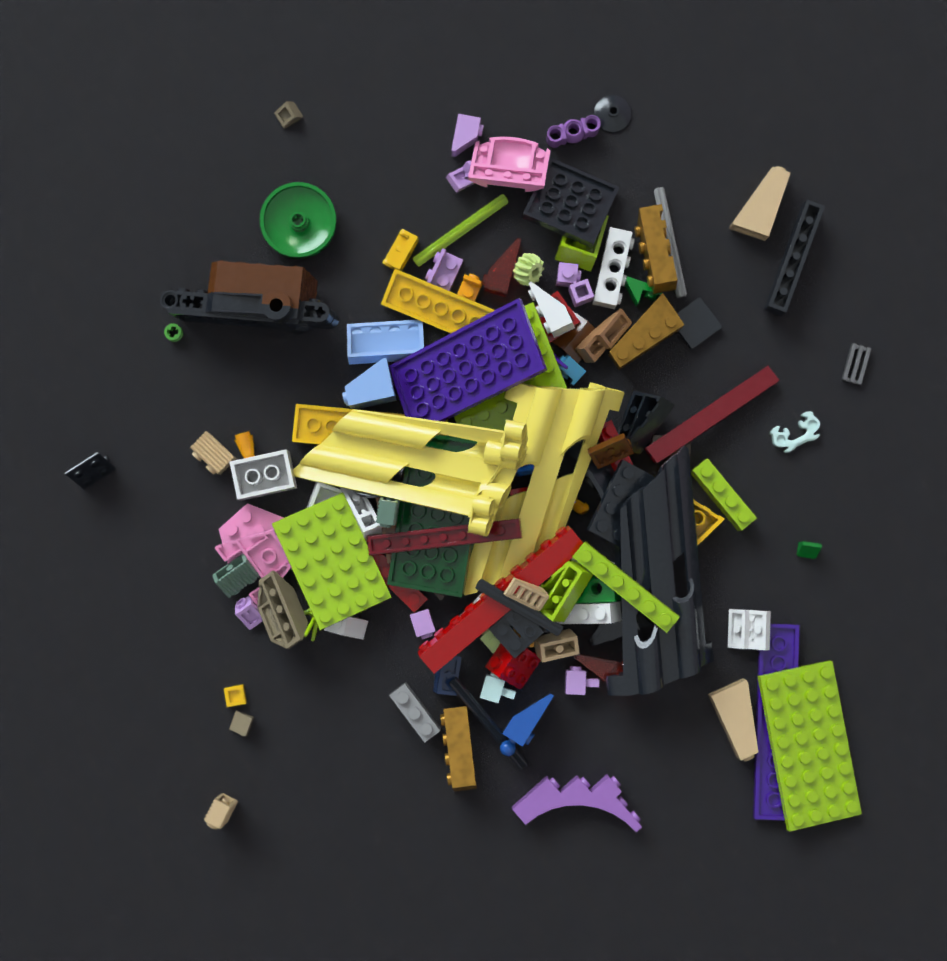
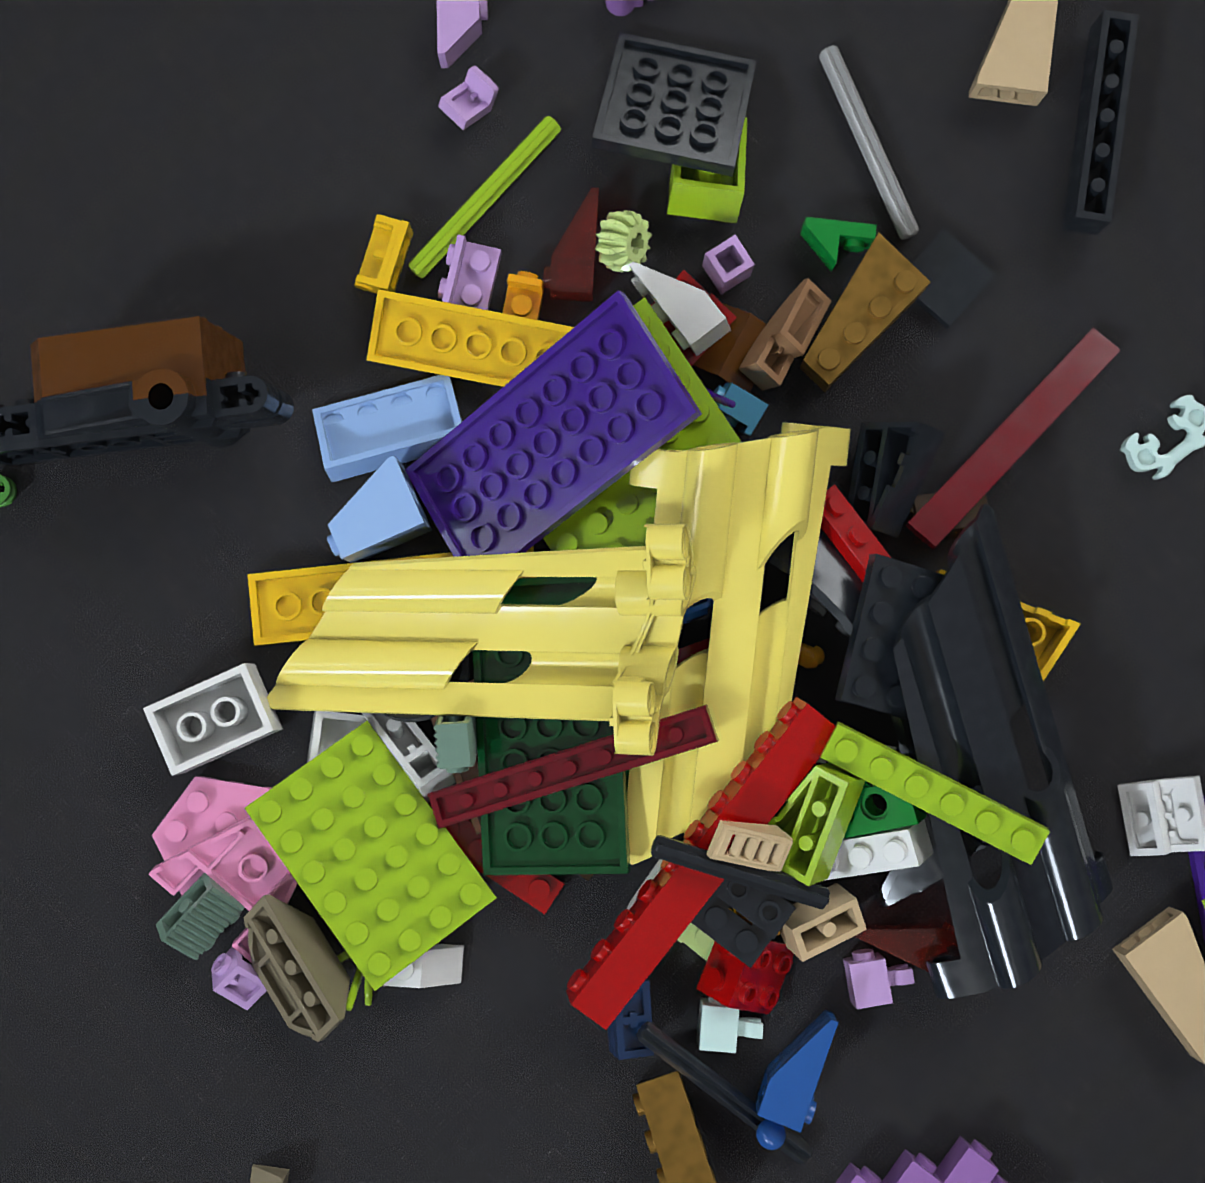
camera: 15 degrees left, 0 degrees up
tan brick [190,431,237,475] -> none
yellow tile [224,684,247,707] -> none
light orange cone [234,431,255,458] -> none
green dish [260,182,337,259] -> none
dark tan slope [274,101,303,129] -> none
light grey brick [389,682,441,743] -> none
lavender brick [410,609,436,639] -> none
bright pink slope [468,137,550,192] -> none
lavender brick [556,262,581,287] -> none
reddish brown bracket [588,433,634,469] -> none
white brick [593,227,634,309] -> none
pearl gold wedge [634,204,678,294] -> none
lime brick [691,458,757,531] -> none

